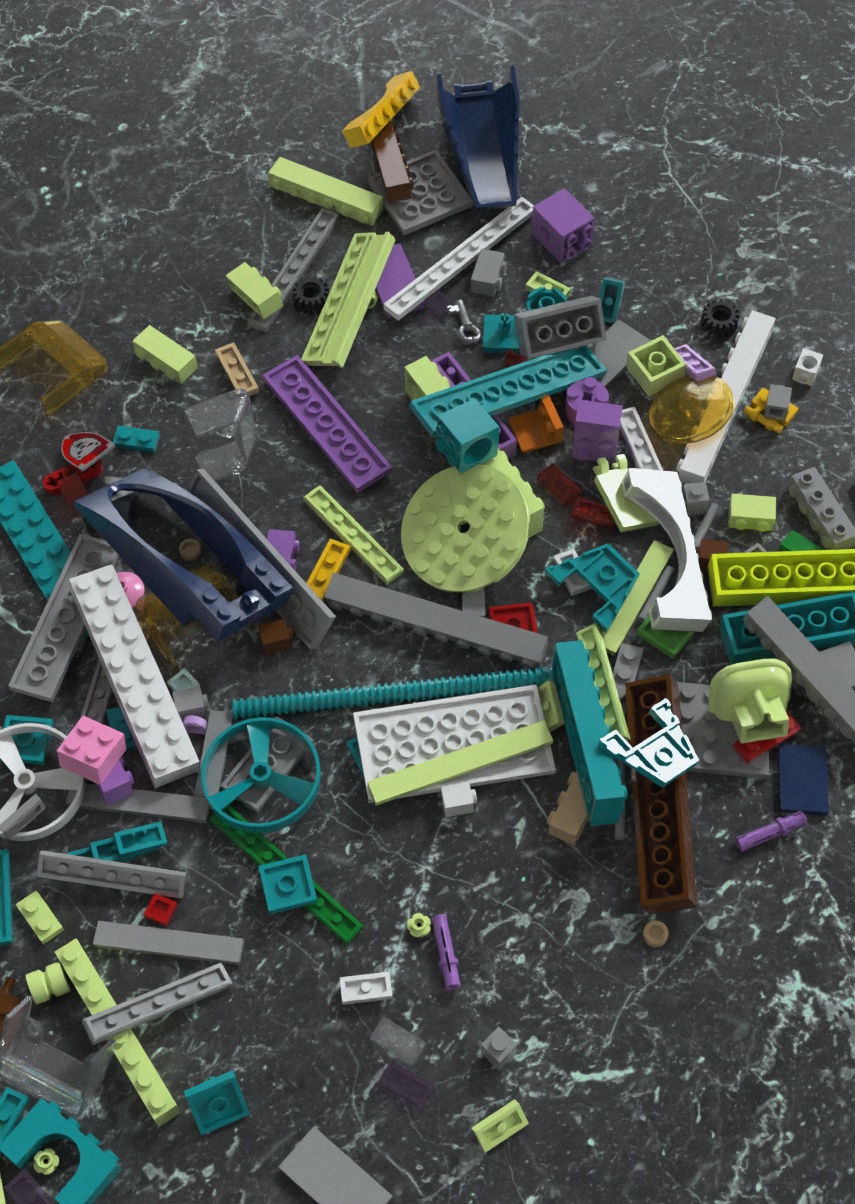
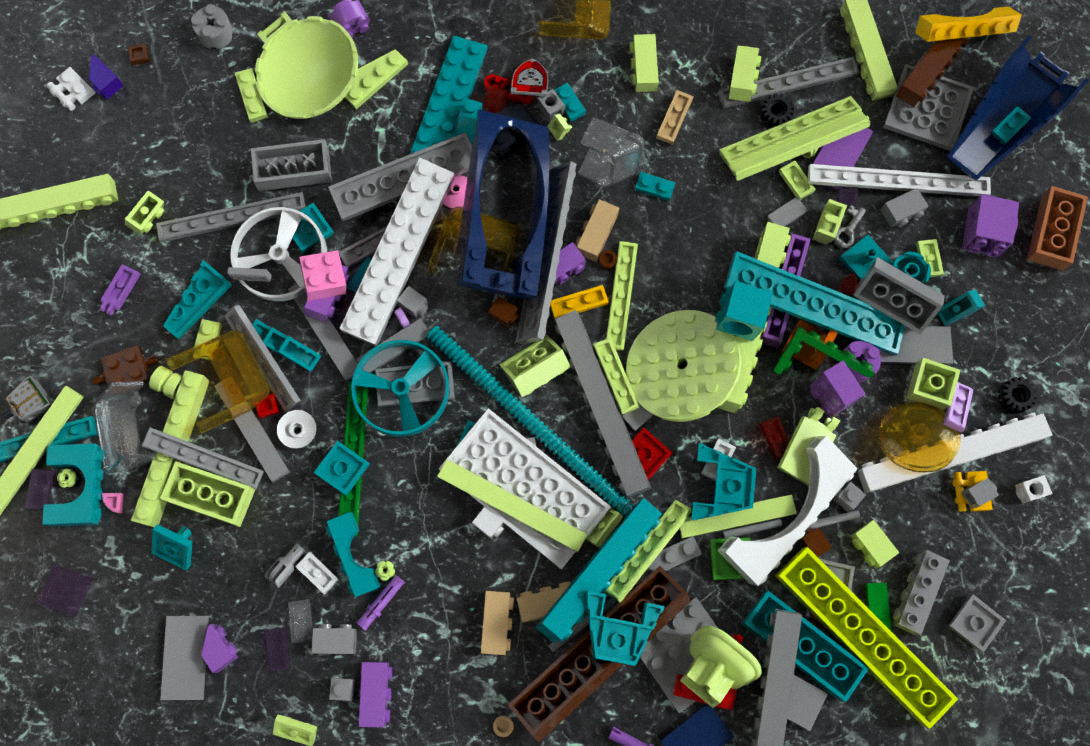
camera: 45 degrees right, 15 degrees up
light aqua tile [167,668,200,692] -> none
tan tile [179,539,202,561] -> none
medium lavender plate [263,355,393,493] -> none
clear red tile [537,463,582,506] -> none
white tile [620,407,663,471] -> none
none -> bright pink tile [102,493,124,514]
none -> yellowish green brick [160,461,255,527]
none -> clear yellow windscreen [165,330,270,434]
none -> medium lavender slope [201,624,238,673]
none -> light grey arm [264,543,306,588]
none -> white dish [277,410,316,449]
none -> light grey brick [312,624,357,654]
none -> teal arch [326,512,381,597]
none -> medium lavender brick [359,662,392,727]
none -> teal slope [455,98,483,144]
none -> tan brick [481,591,514,655]
none -> yellowish green slope [499,335,571,397]
none -> light grey brick [538,89,565,123]
none -> yellowish green tile [547,114,572,141]
none -> tan brick [575,199,620,262]
none -> yellowish green tile [593,338,640,415]
none -> reddish brown tile [598,250,617,270]
none -> teal plate [635,172,676,201]
none -> light grey tile [767,197,808,227]
none -> green bracket [774,326,875,378]
none -> yellowish green plate [779,161,816,200]
none -> yellowish green window [812,199,847,245]
none -> teal plate [990,106,1031,145]
none -> nougat brick [1027,186,1088,271]

